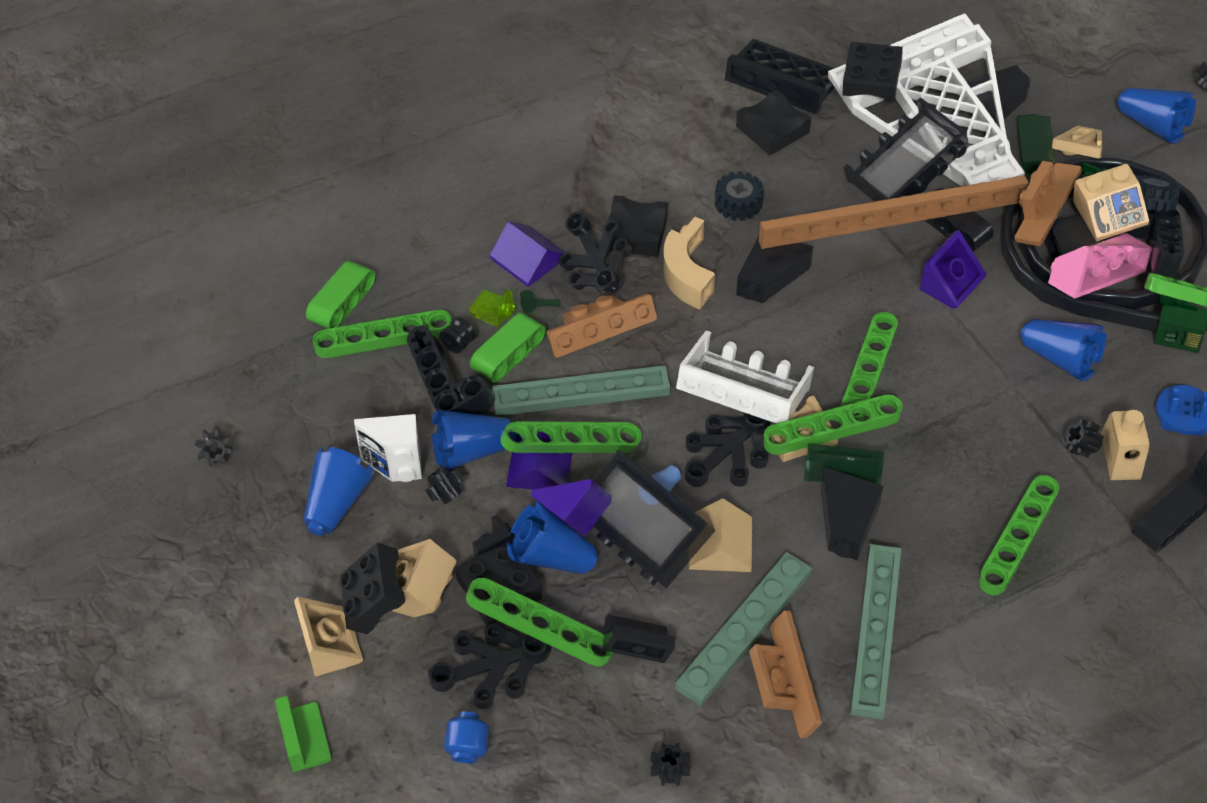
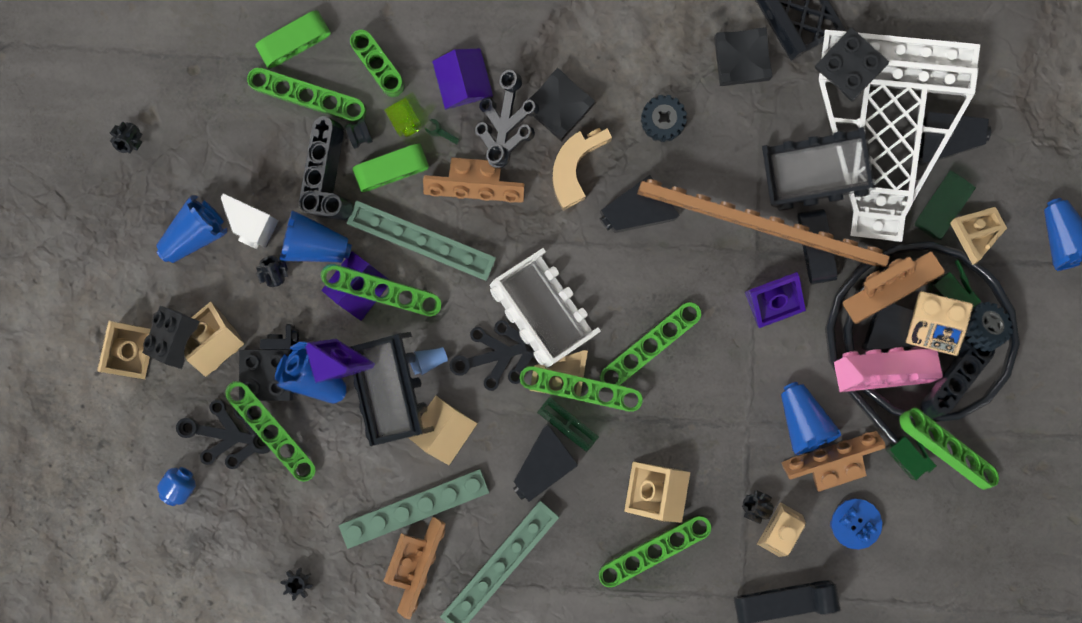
camera: 35 degrees right, 35 degrees up
bright green panel [274,696,332,772] -> none
black panel [603,614,675,663] -> none
none -> bright green beam [350,30,404,97]
none -> tan slope [624,462,690,523]
none -> medium nougat bracket [782,431,886,492]

